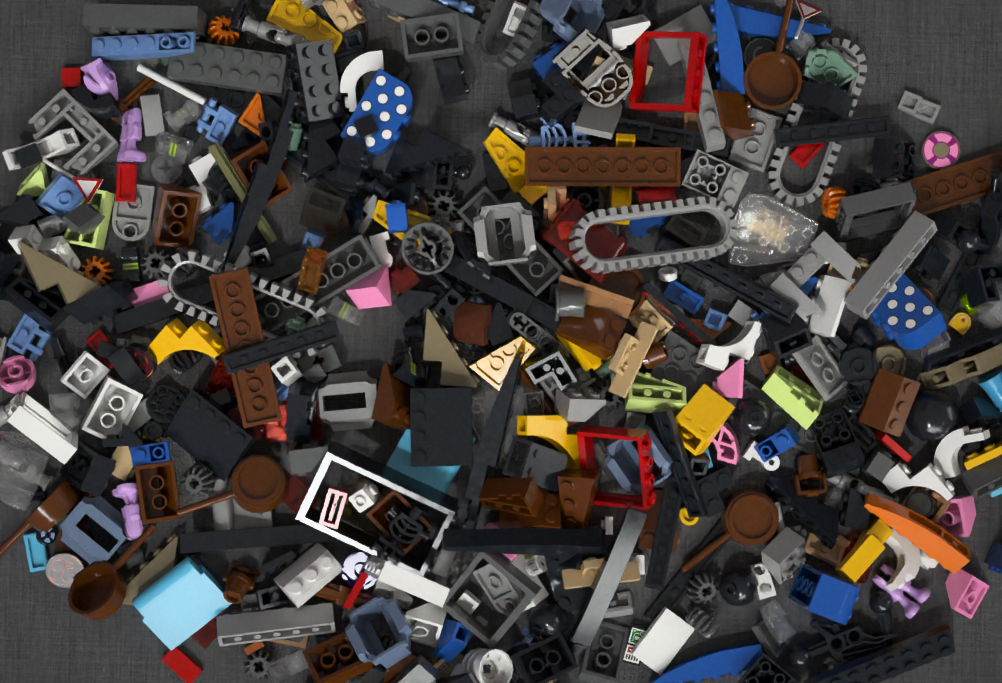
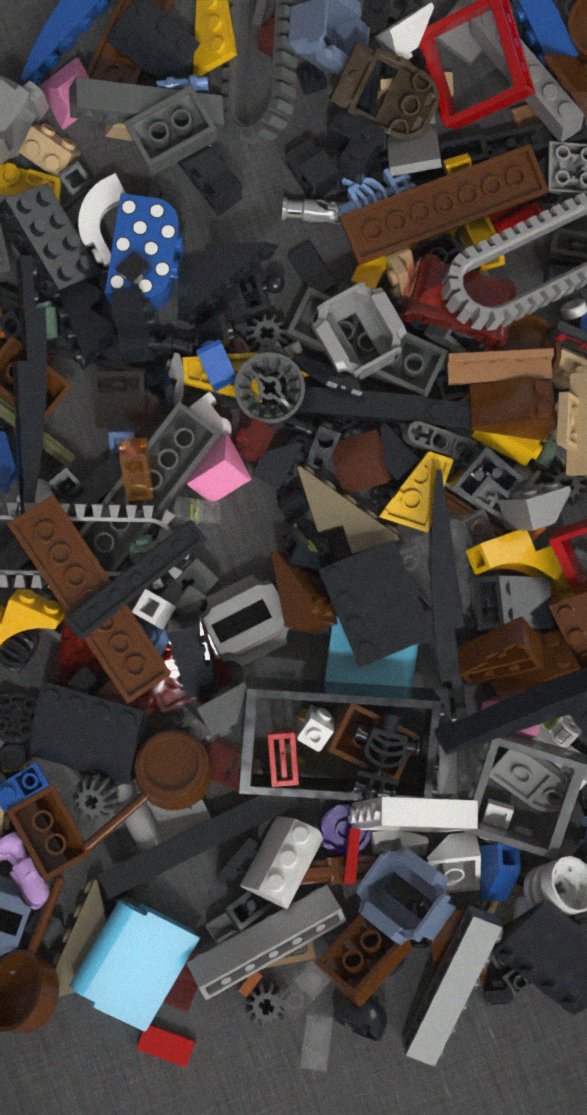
camera: 30 degrees left, 5 degrees down
reddish brown piece [223,563,259,604] -> none
yellow wing [483,127,525,194] -> none
white slope [503,1,527,37] -> none
blue slope [532,42,566,80] -> none
dark grey piece [555,284,586,321] -> none
blue slope [626,215,668,239] -> none

